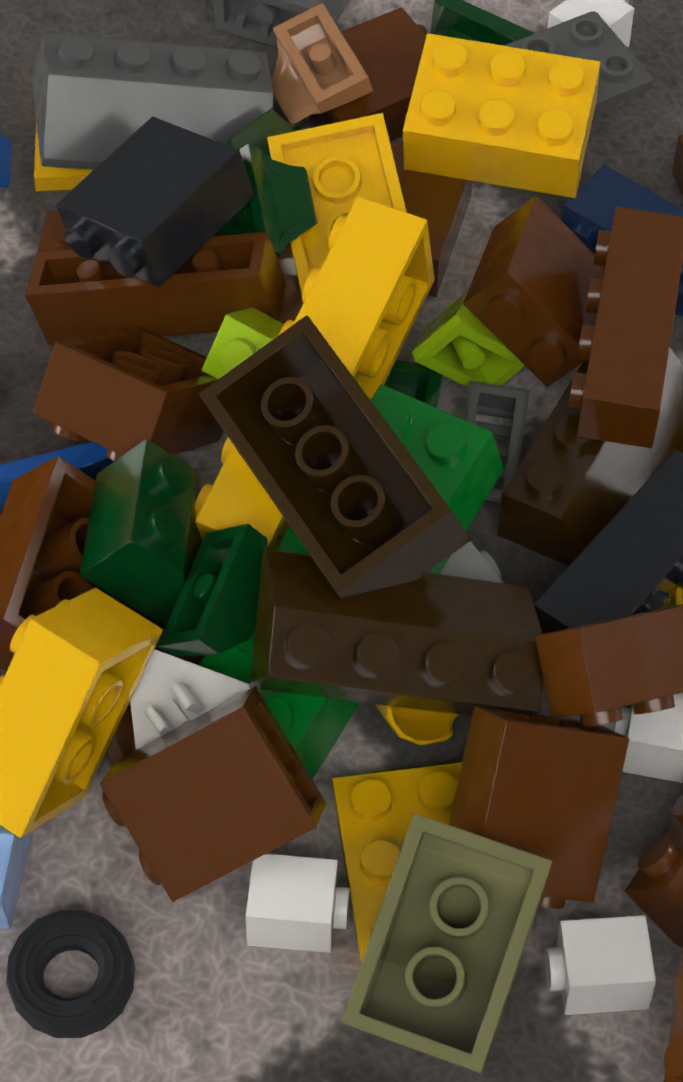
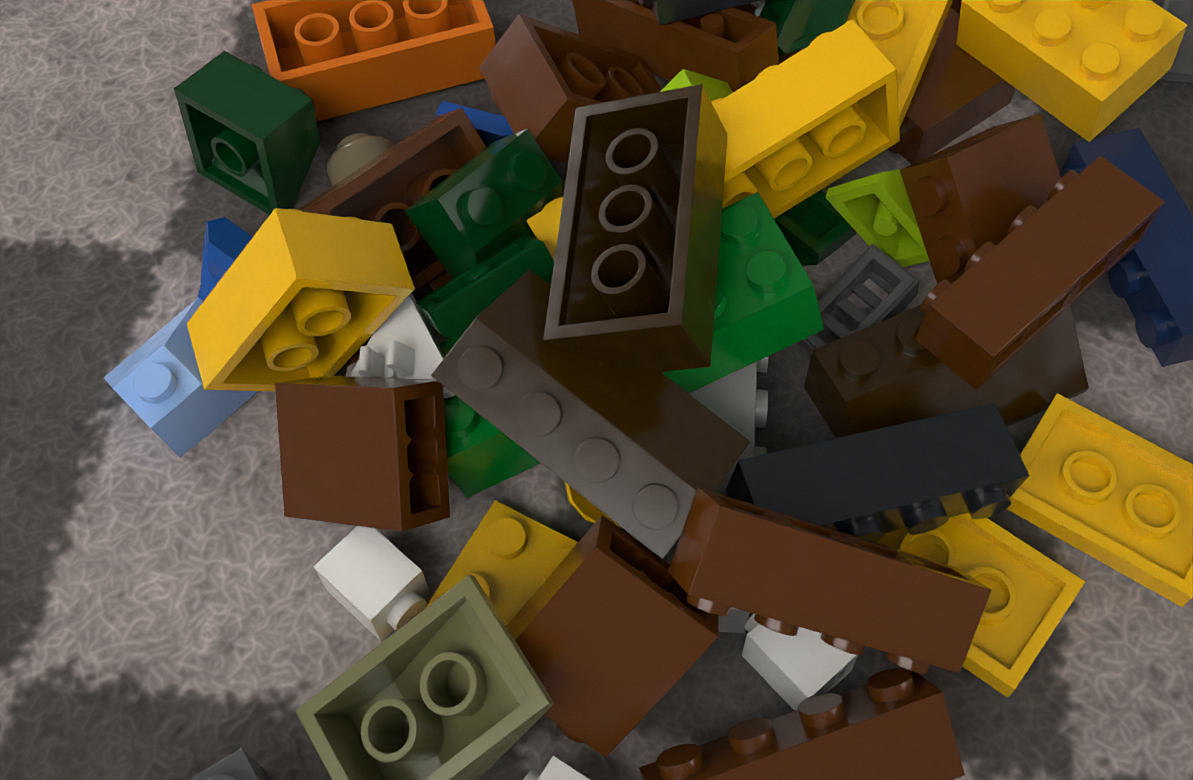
camera: 40 degrees right, 5 degrees up
black tyre [6,910,135,1038] -> none

